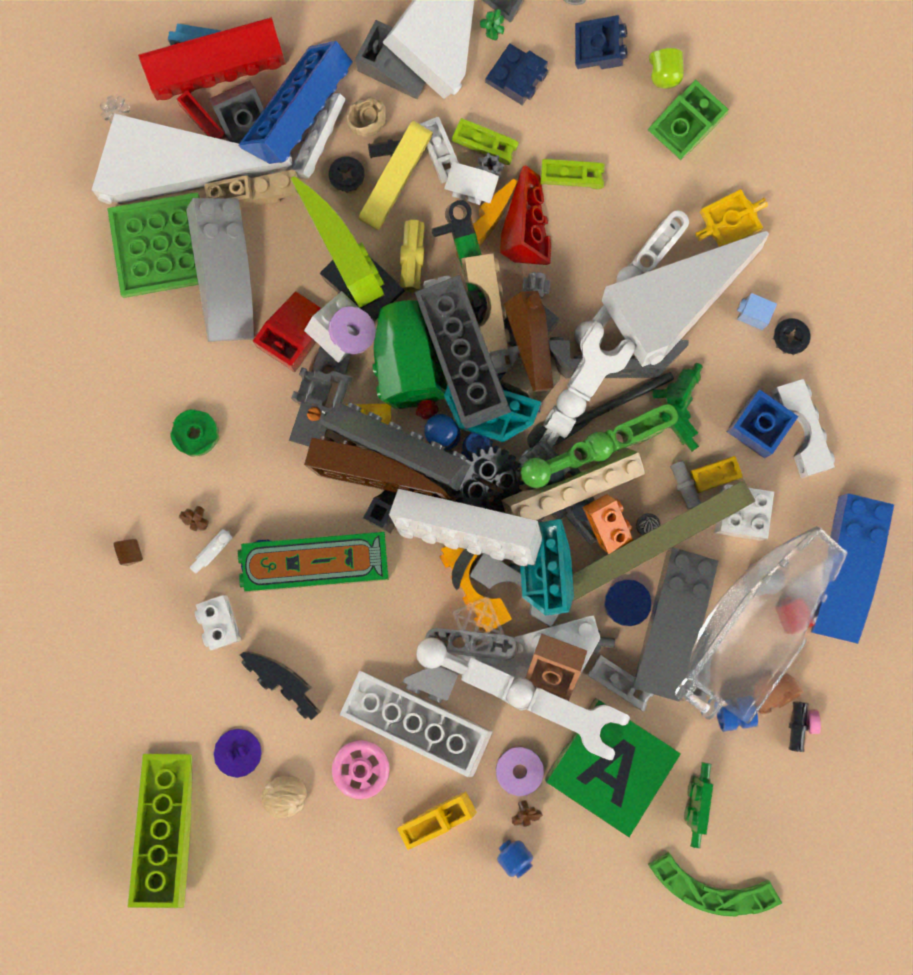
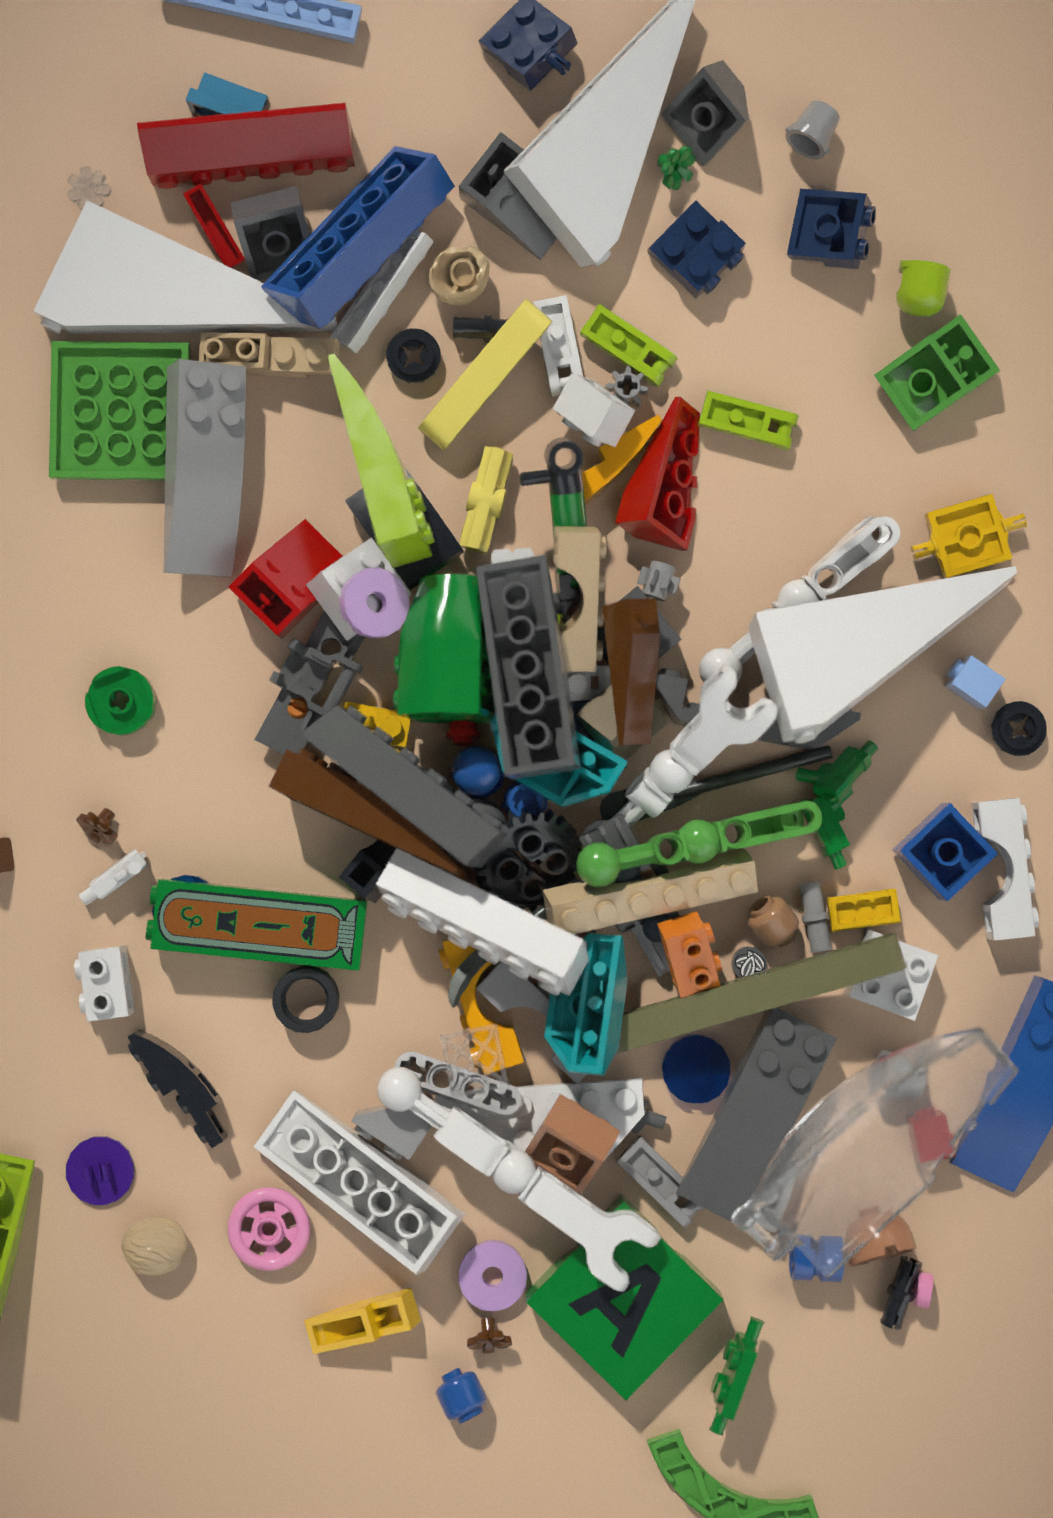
camera: 10 degrees right, 5 degrees up
none -> black tyre [272,966,340,1033]
none -> medium nougat head [747,895,799,947]

